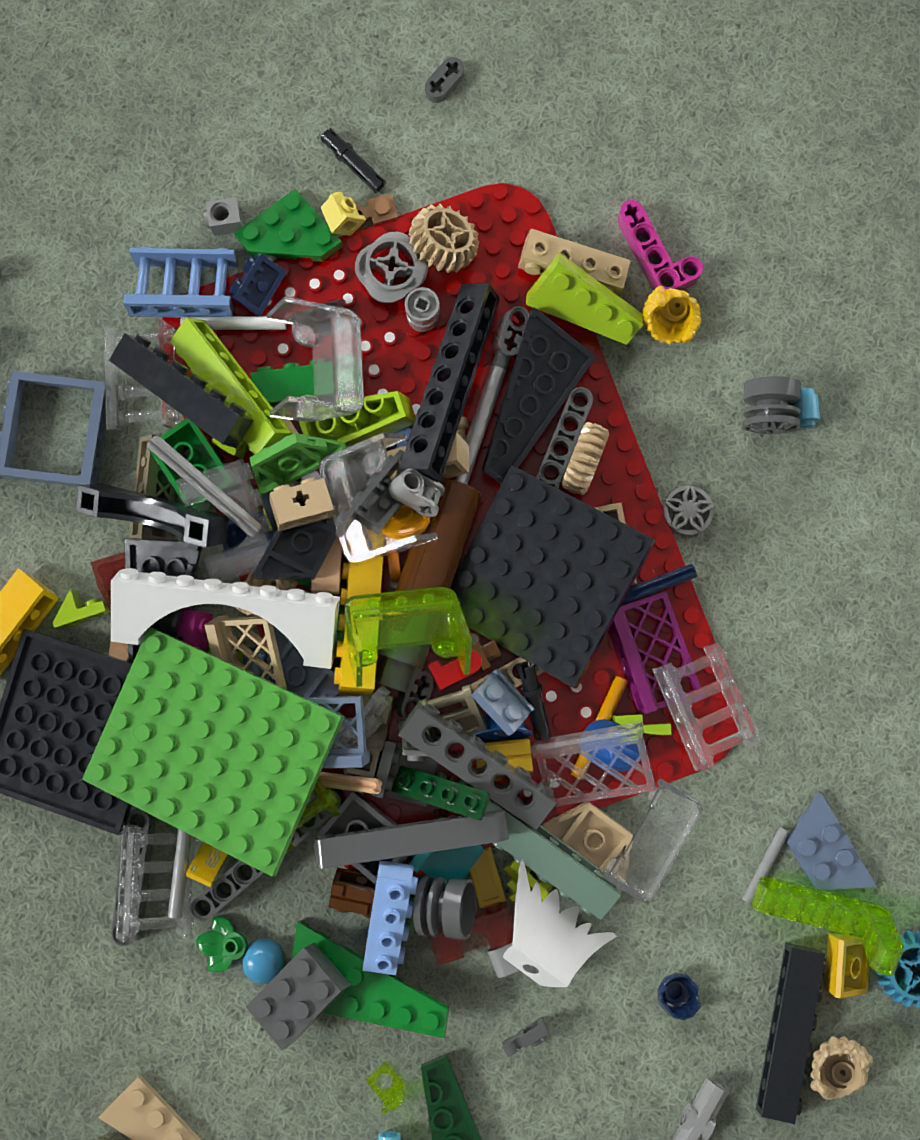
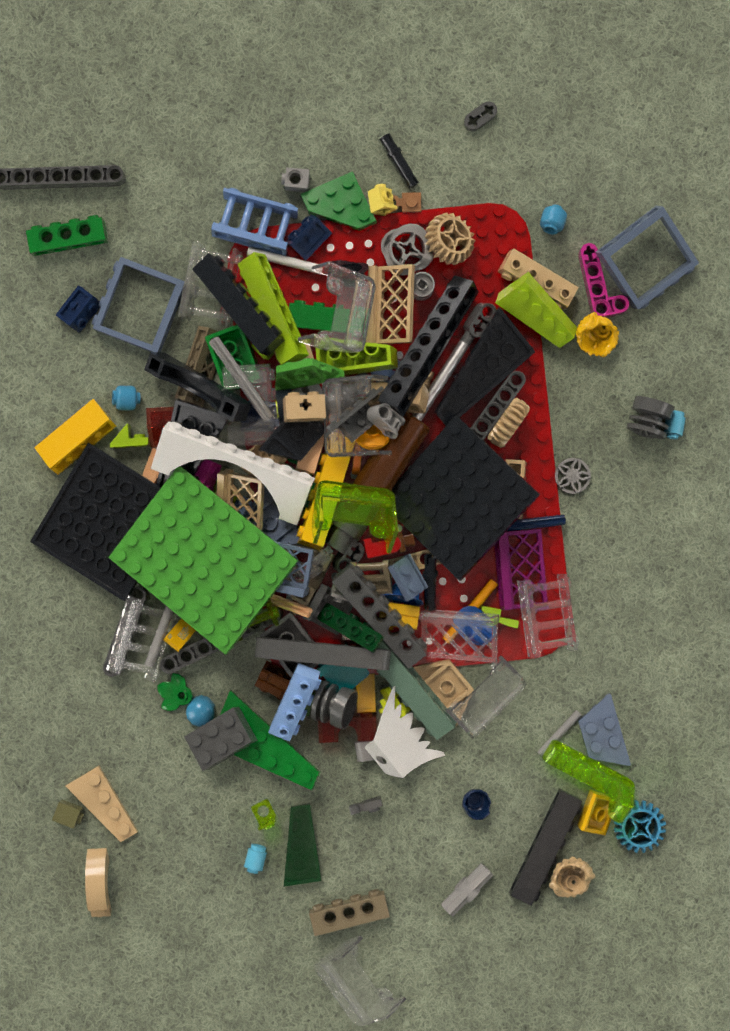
camera: 15 degrees right, 5 degrees up
none -> dark azure head [112,386,141,410]
none -> tan fence [366,264,415,344]
none -> dark azure head [540,204,567,235]
none -> sand blue window [595,206,699,310]

